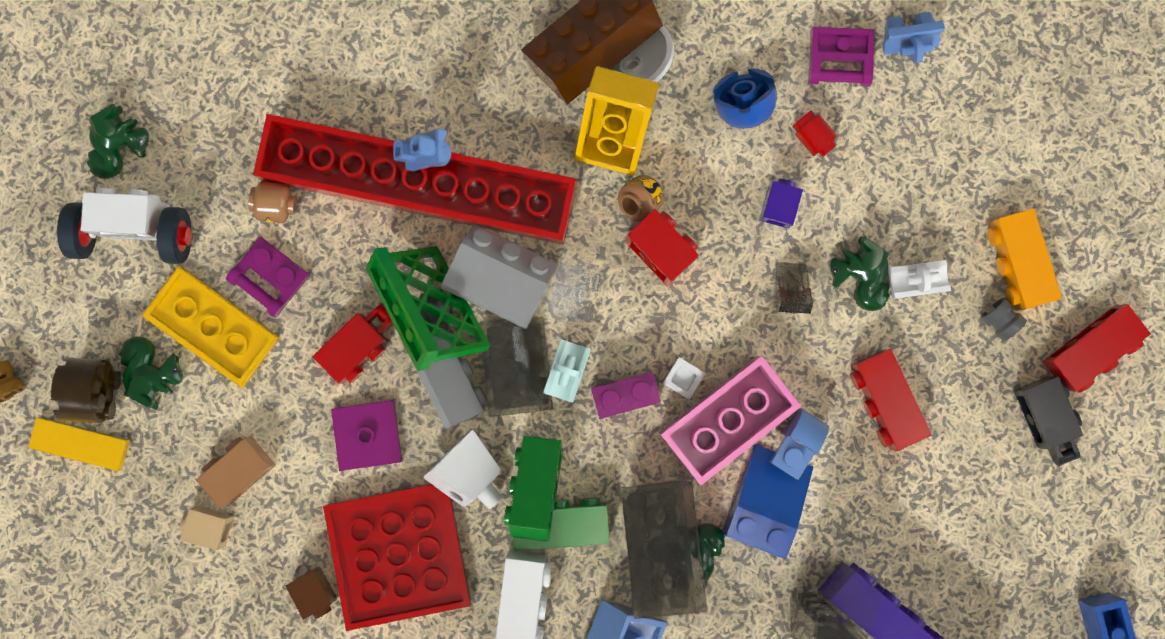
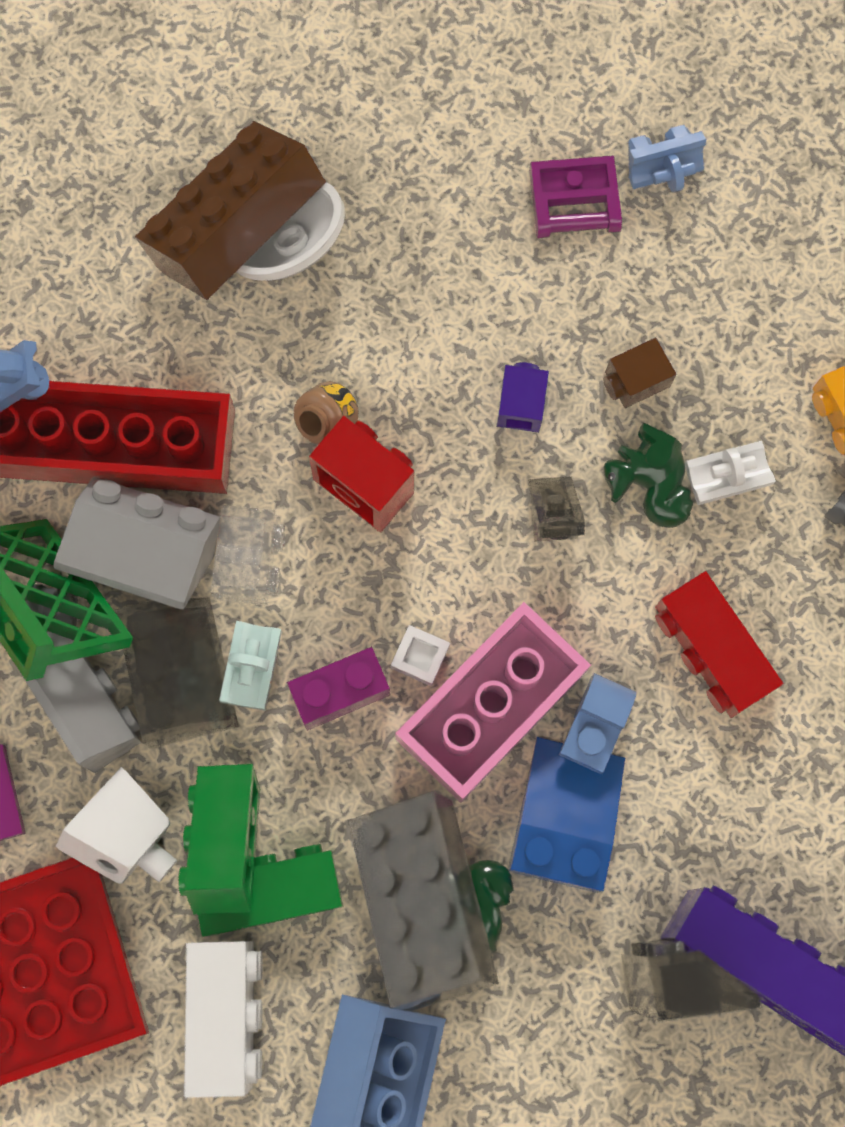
camera: 15 degrees left, 10 degrees down
yellow brick [574,66,659,176] -> none
blue cylinder [713,68,777,129] -> none
red brick [792,110,838,158] -> none
none -> reddish brown brick [603,337,677,409]

